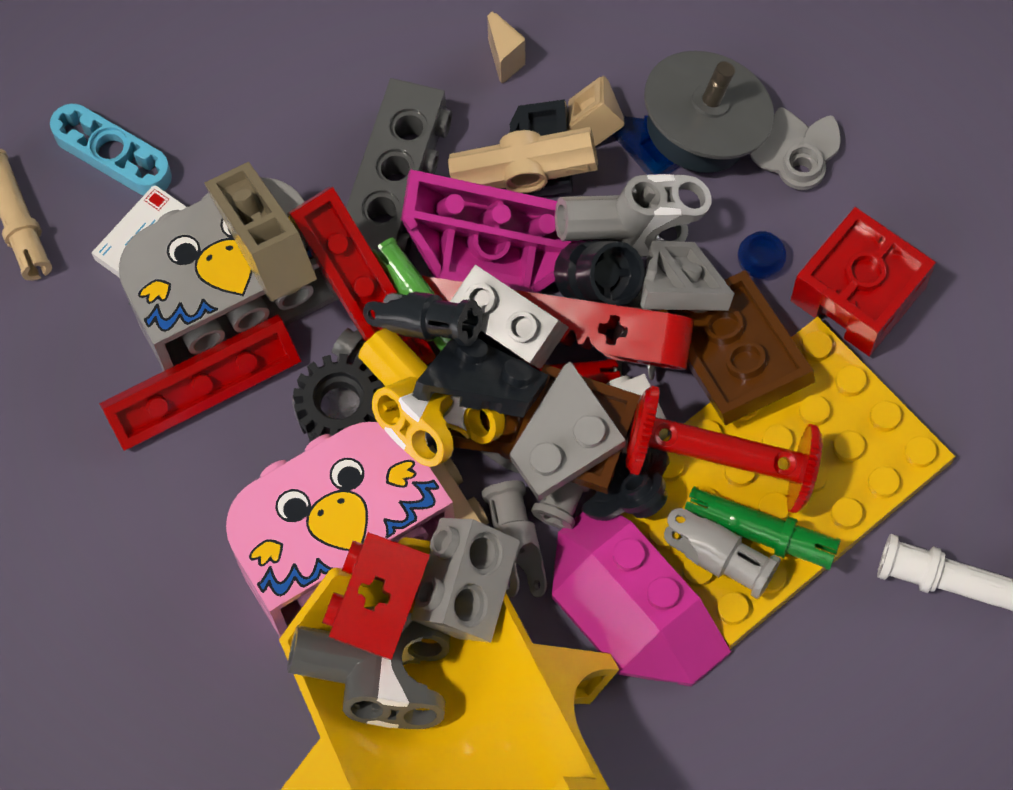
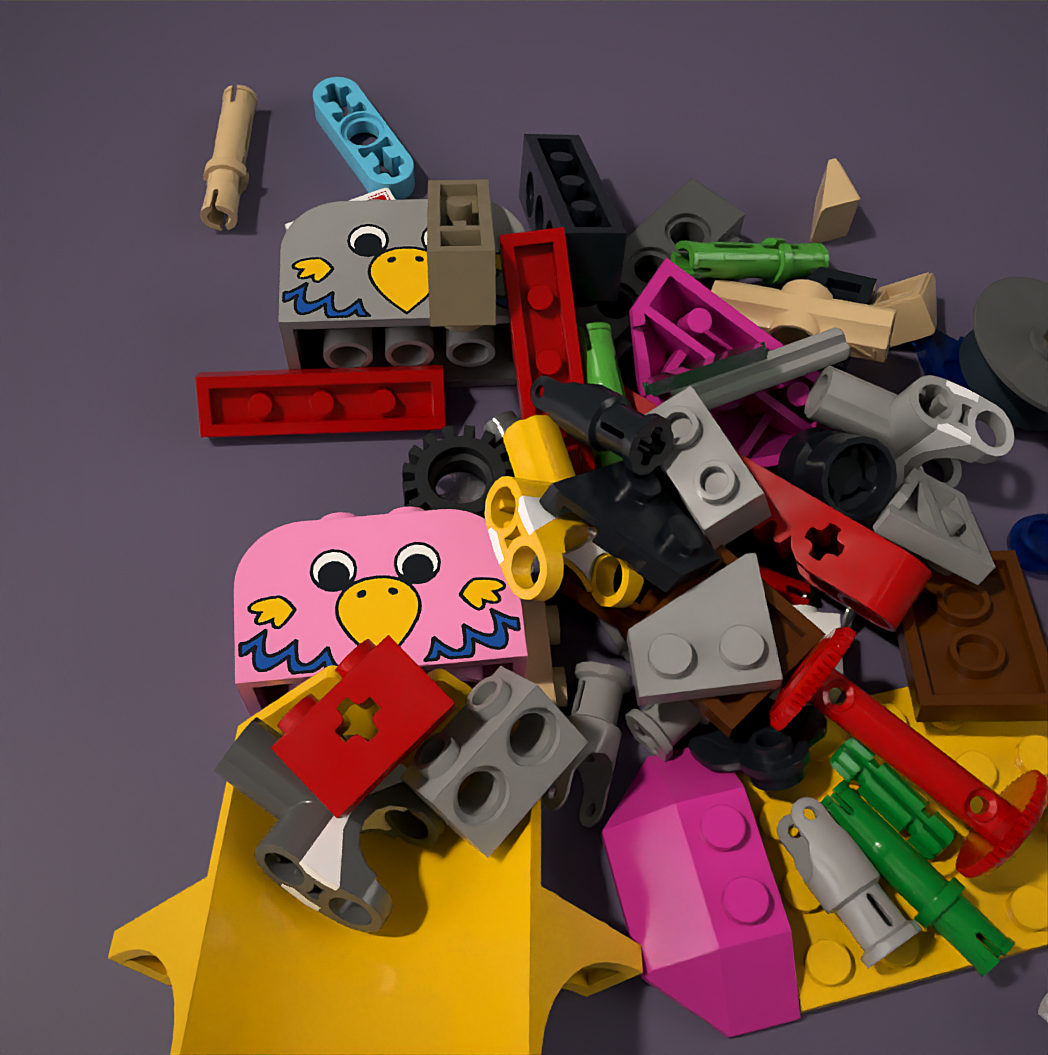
camera: 20 degrees right, 5 degrees down
none -> black brick [519,134,627,307]
none -> piece [642,342,768,397]
none -> light grey axle [670,328,850,410]
none -> bright green pin [671,238,829,284]
none -> green axle [830,737,957,860]

